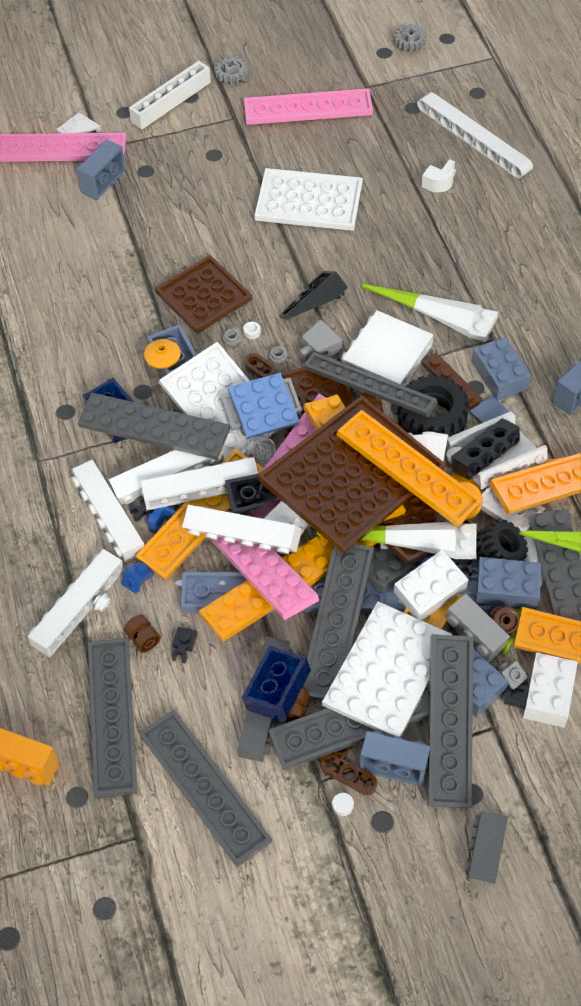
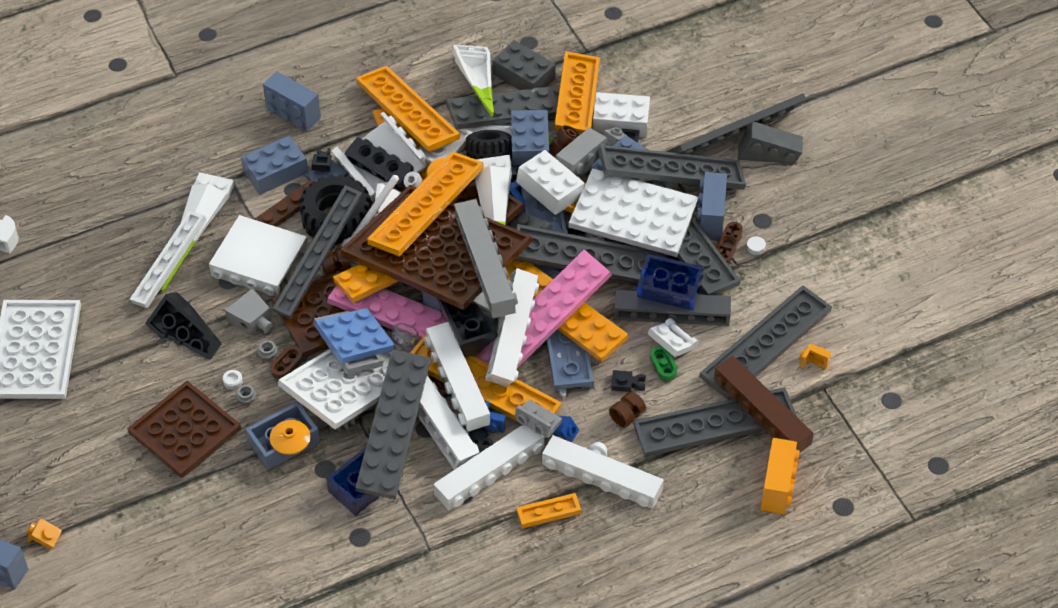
camera: 100 degrees left, 5 degrees down
none -> light orange bracket [26,518,62,550]
none -> white plate [130,210,207,308]
none -> black plate [312,147,332,172]
none -> white piece [341,175,399,247]
none -> white plate [404,171,422,188]
none -> light grey brick [454,199,518,318]
none -> light grey bracket [515,399,562,438]
none -> light orange plate [516,493,581,529]
none -> white plate [648,318,699,357]
none -> green plate [650,346,678,381]
none -> dark grey plate [668,93,806,154]
none -> reddish brown brick [714,356,814,452]
none -> light orange bracket [799,343,831,369]

